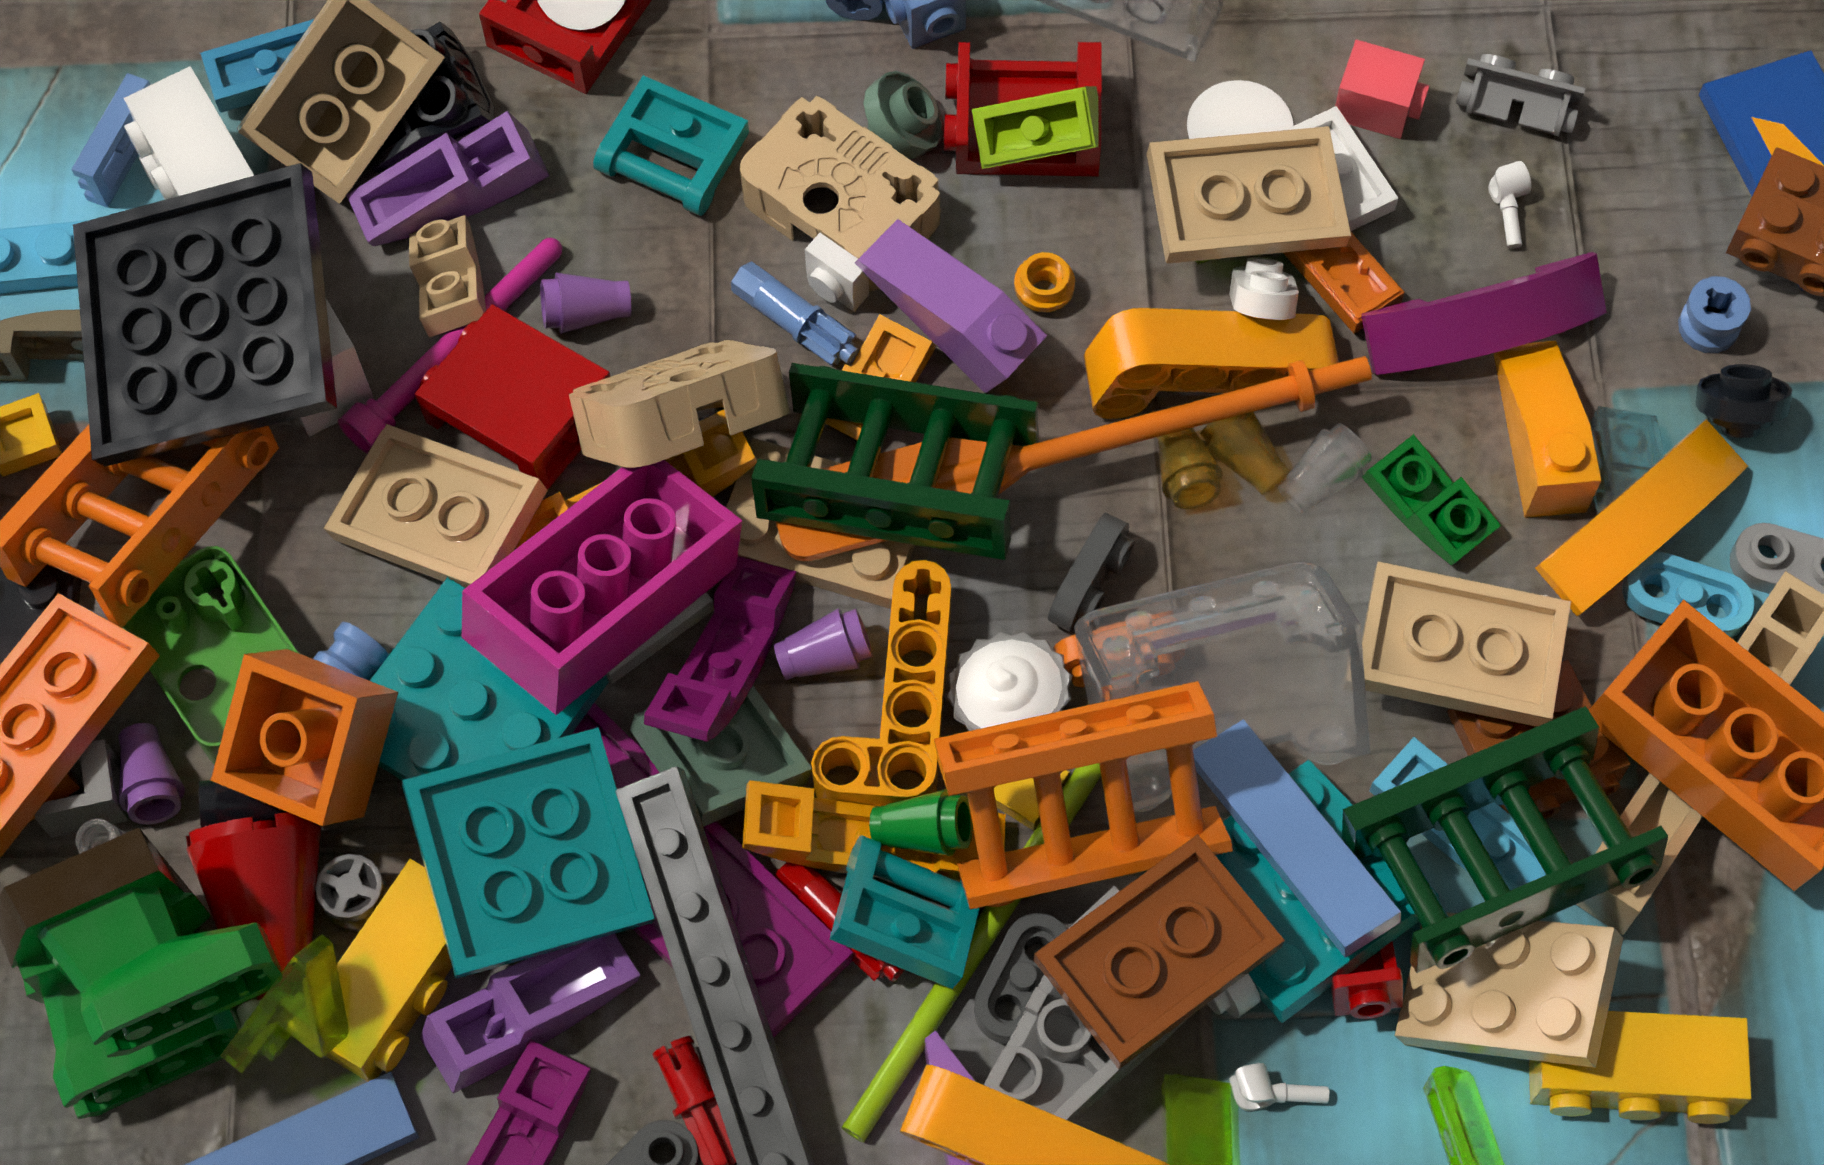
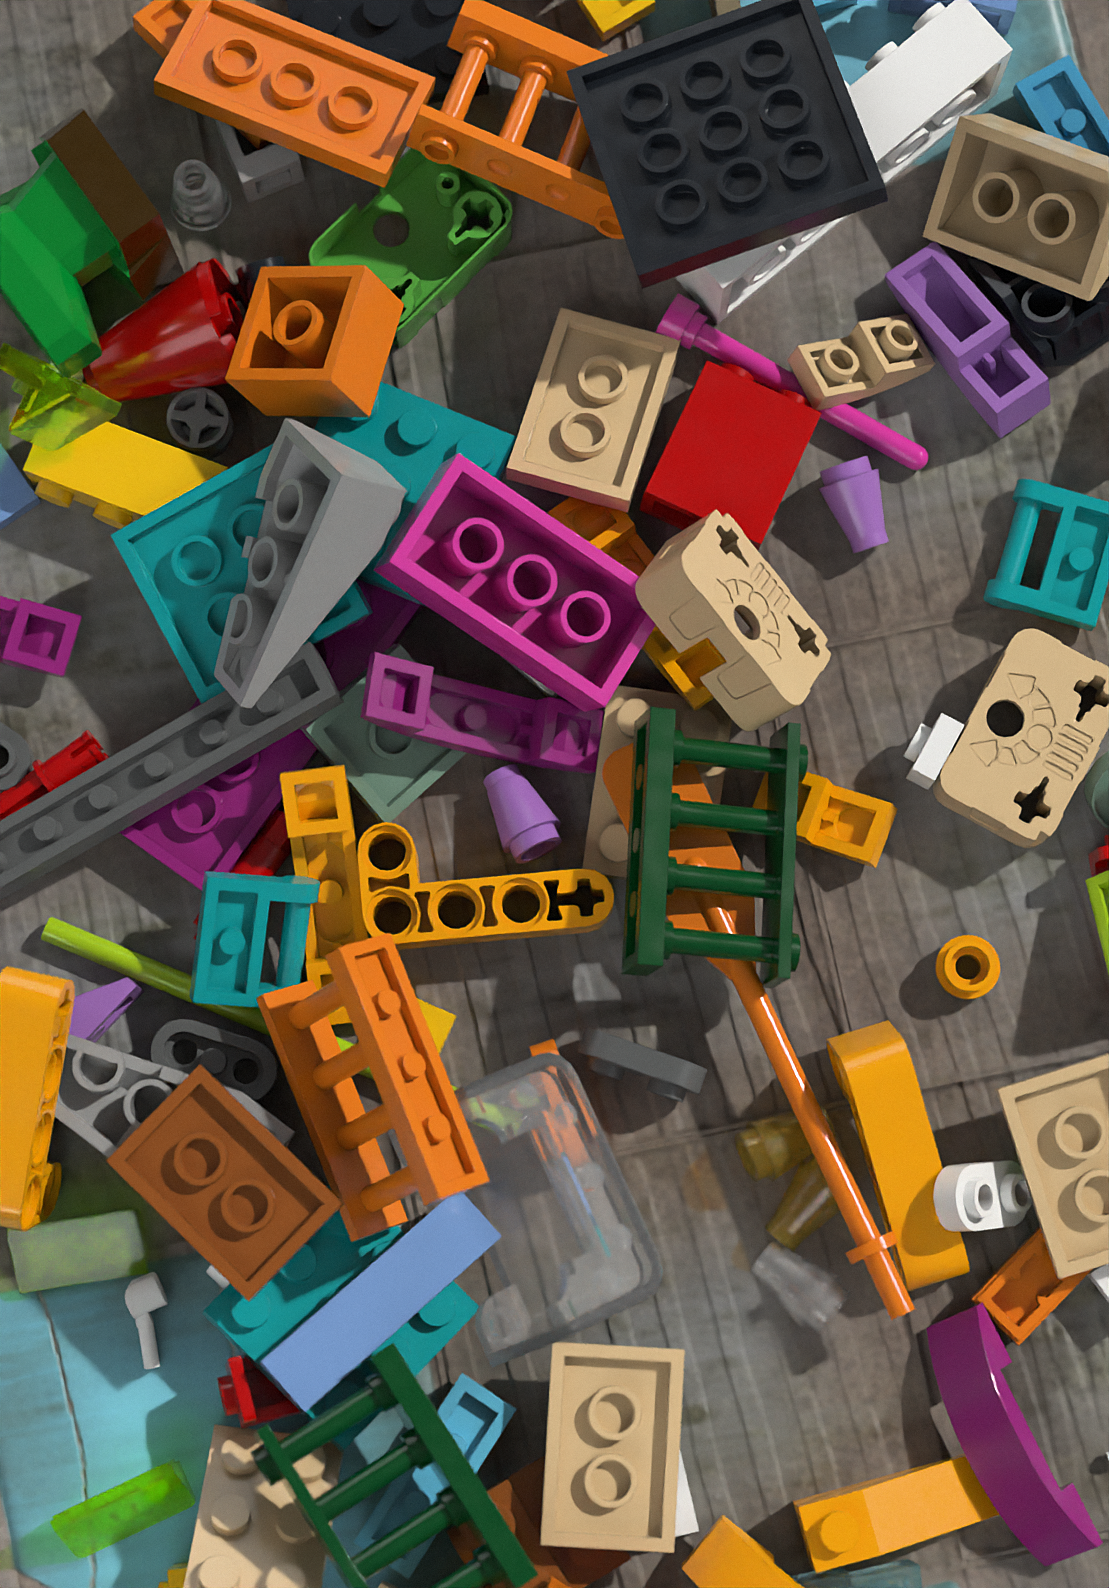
camera: 80 degrees right, 15 degrees up
medium lavender cone [118,723,185,824] -> none
medium blue wheel [313,622,389,680] -> none
medium lavender slope [420,934,640,1094] -> none
medium blue piece [731,261,859,365] -> none
medium lavender slope [855,219,1047,393] -> none
green cone [869,789,973,856] -> none
white piece [945,631,1072,731] -> none
green slope [1361,434,1501,565] -> none
none -> light grey wedge [214,418,407,708]

